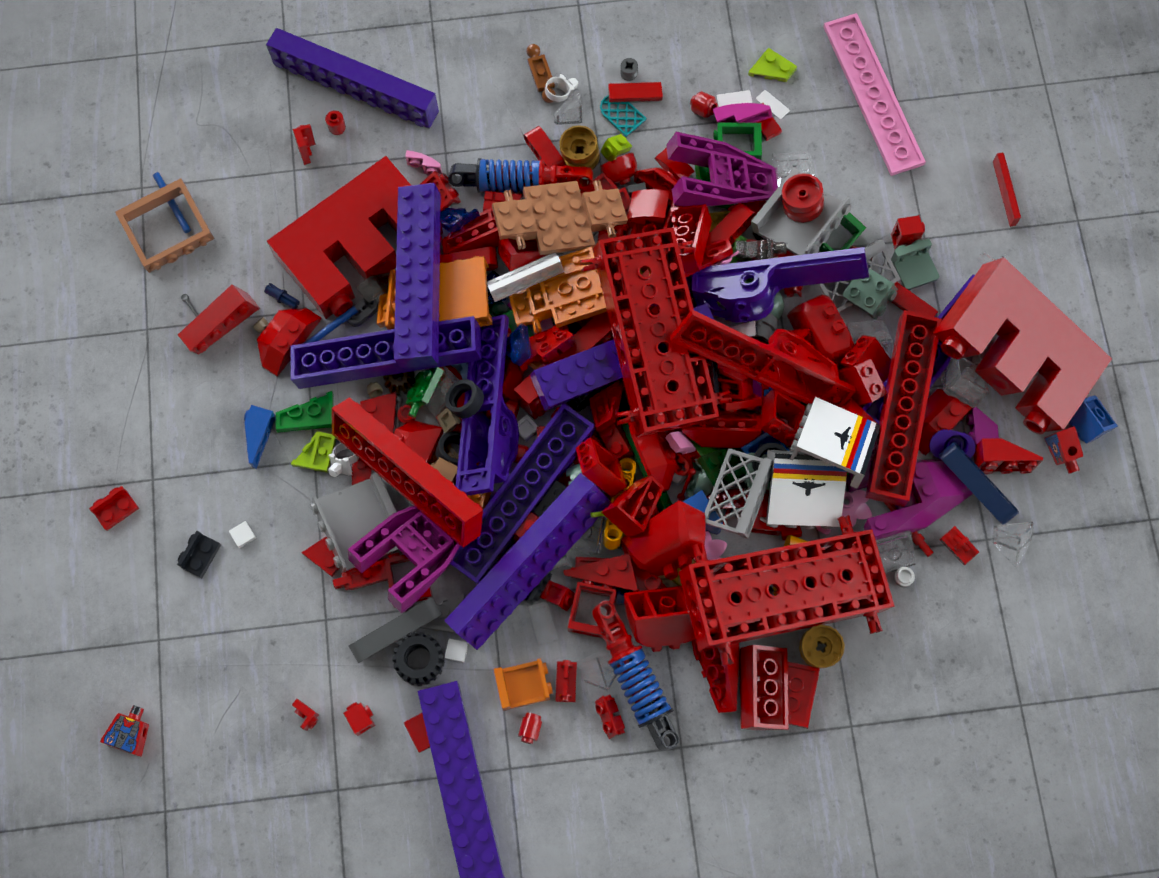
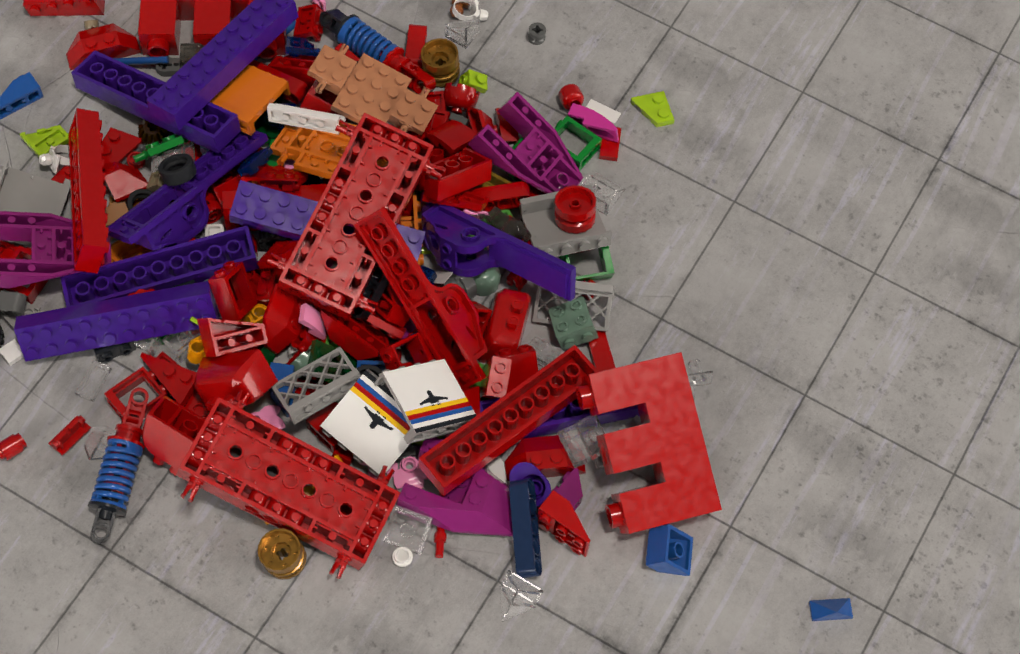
camera: 30 degrees right, 10 degrees down
dark blue axle [264,283,300,309] -> none
green wing [276,391,334,433] -> none
dark tan hinge [367,382,383,398] -> none
orange panel [494,658,553,711] -> none
red bracket [540,580,575,611] -> none
red hinge [595,694,625,739] -> none
teal window [600,95,647,137] -> none
red tile [608,82,663,102] -> none
red wedge [692,639,740,713] -> none
red slope [740,645,789,730] -> none
white sticker [756,90,790,119] -> none
red wing [788,662,820,729] -> none
bright pink plate [823,13,926,176] -> none
red brick [891,215,925,250] -> none
sand green bracket [891,238,939,290] -> none
red hips [939,526,979,566] -> none
red tile [993,152,1021,227] -> none
red torso [1044,426,1083,474] -> none

